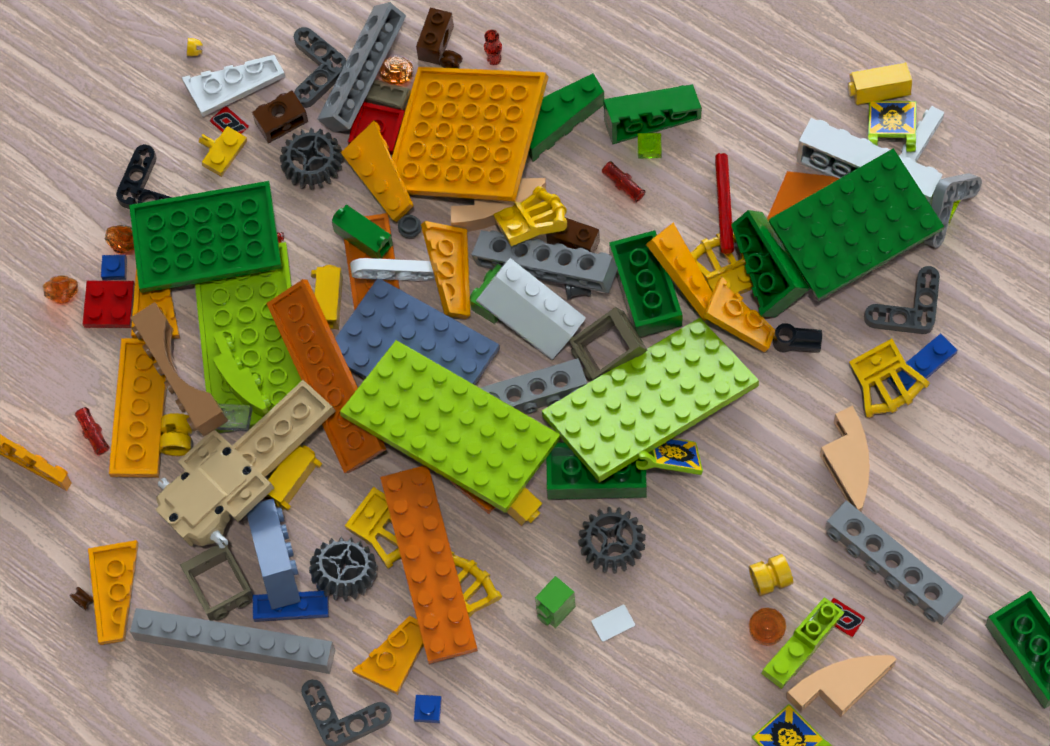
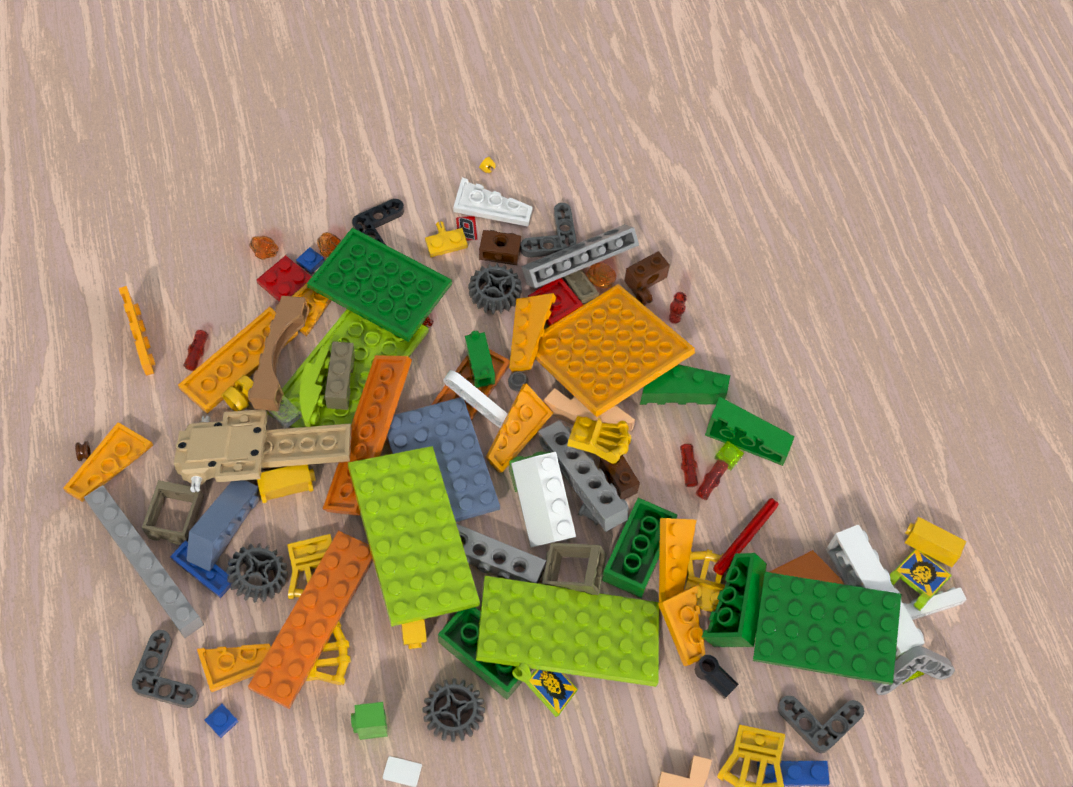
camera: 30 degrees right, 5 degrees down
yellow brick [311,265,343,330] -> none
none -> dark tan arch [325,342,355,410]
none -> clear red pin [696,459,728,500]

